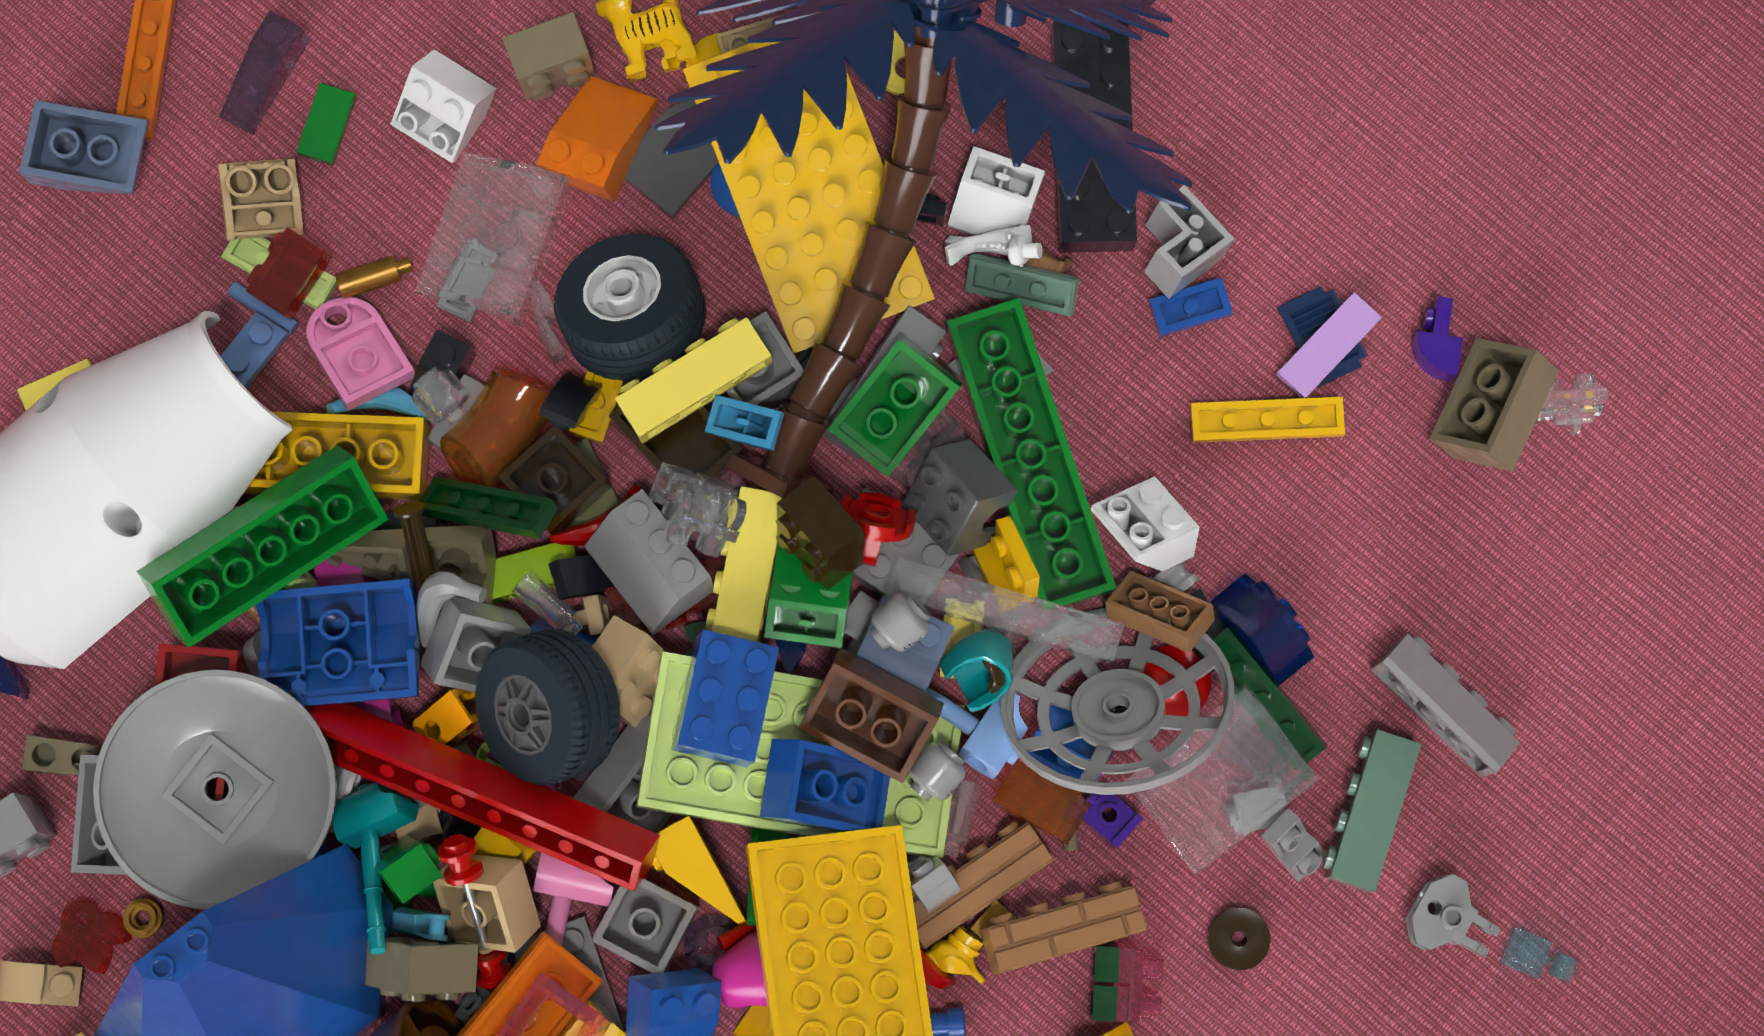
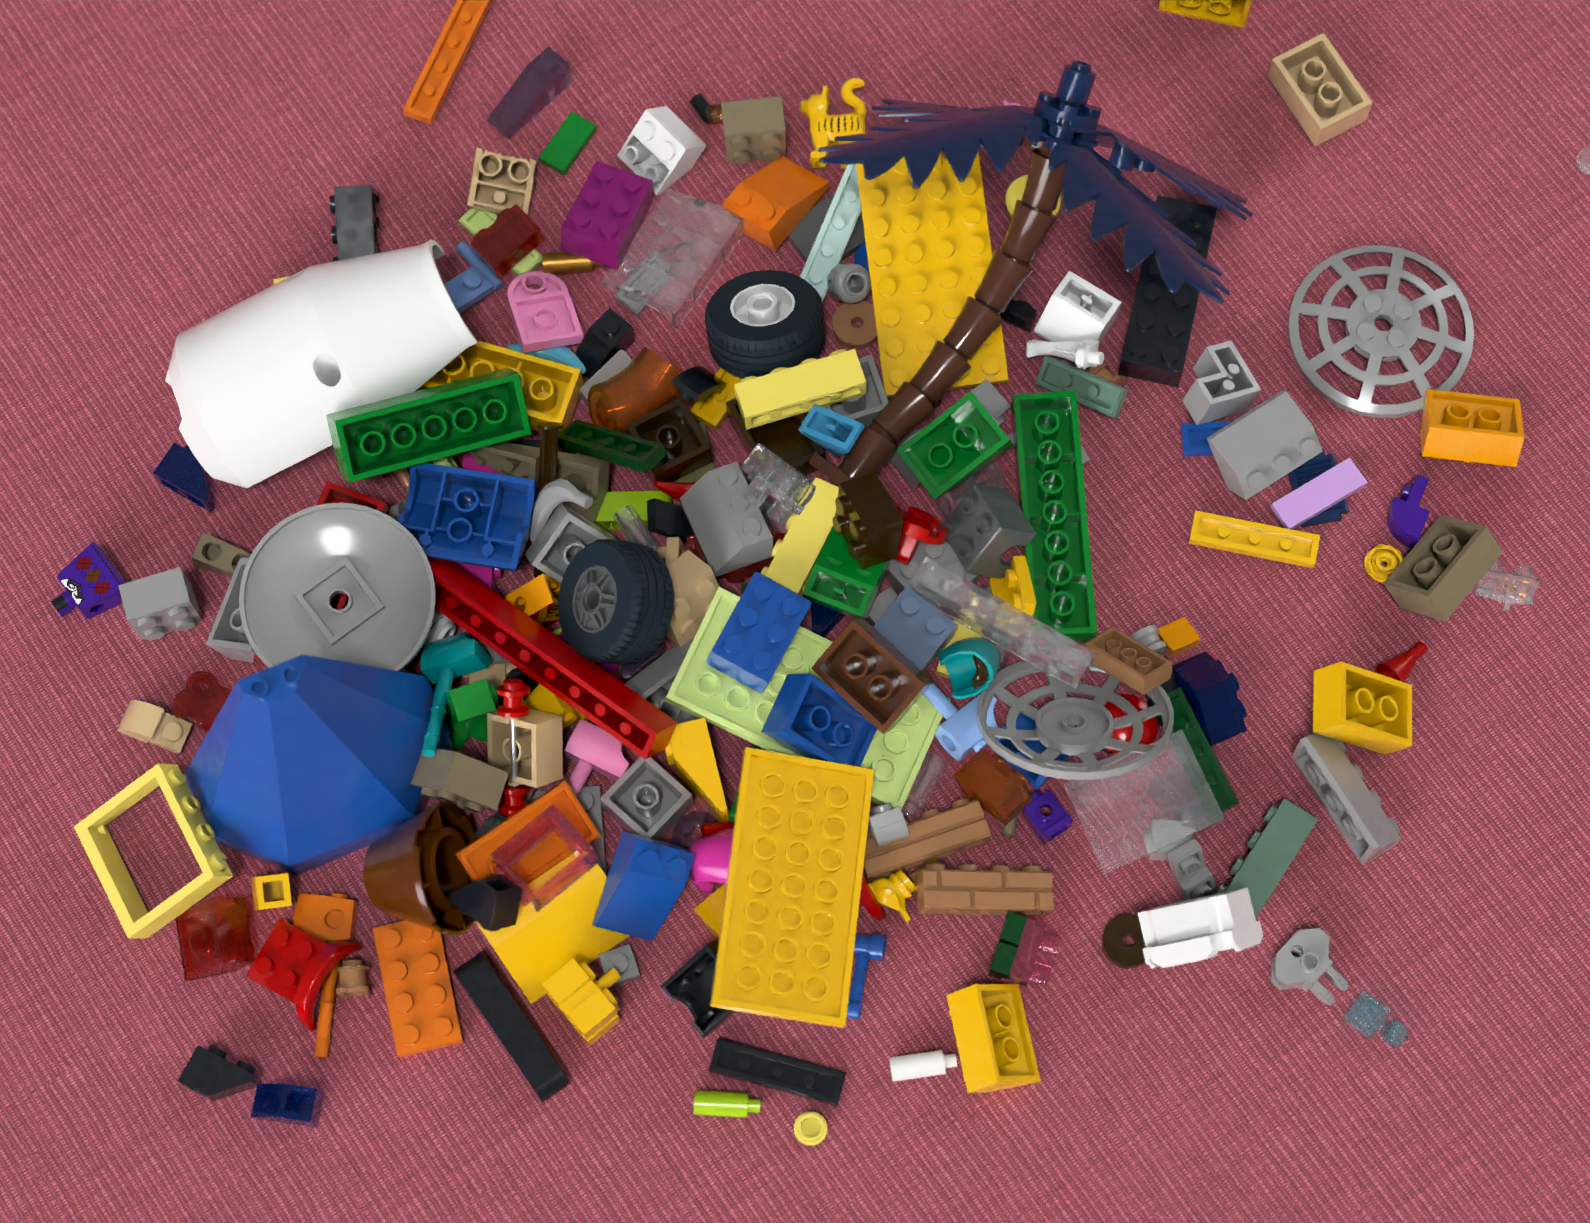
camera: 20 degrees right, 10 degrees down
sand blue slope [19,100,149,195] -> none
medium azure bar [391,907,450,941] -> none
clear head [412,367,469,425] -> none
clear slope [531,278,567,364] -> none
light grey head [871,593,931,652] -> none
light grey head [909,742,966,801] -> none
white slope [1091,476,1199,571] -> none
none -> black wedge [330,185,380,261]
none -> magenta brick [561,161,653,270]
none -> arm [690,94,723,124]
none -> light aqua tile [800,164,862,303]
none -> light grey head [827,263,871,303]
none -> medium nougat piece [832,300,878,350]
none -> white piece [1138,887,1263,969]
none -> light orange slope [1158,617,1201,658]
none -> light grey slope [1207,390,1323,500]
none -> light grey dish [1287,245,1474,418]
none -> yellow brick [1313,661,1412,755]
none -> yellow plate [1364,544,1403,583]
none -> red cone [1376,641,1428,682]
none -> light orange slope [1420,389,1525,467]

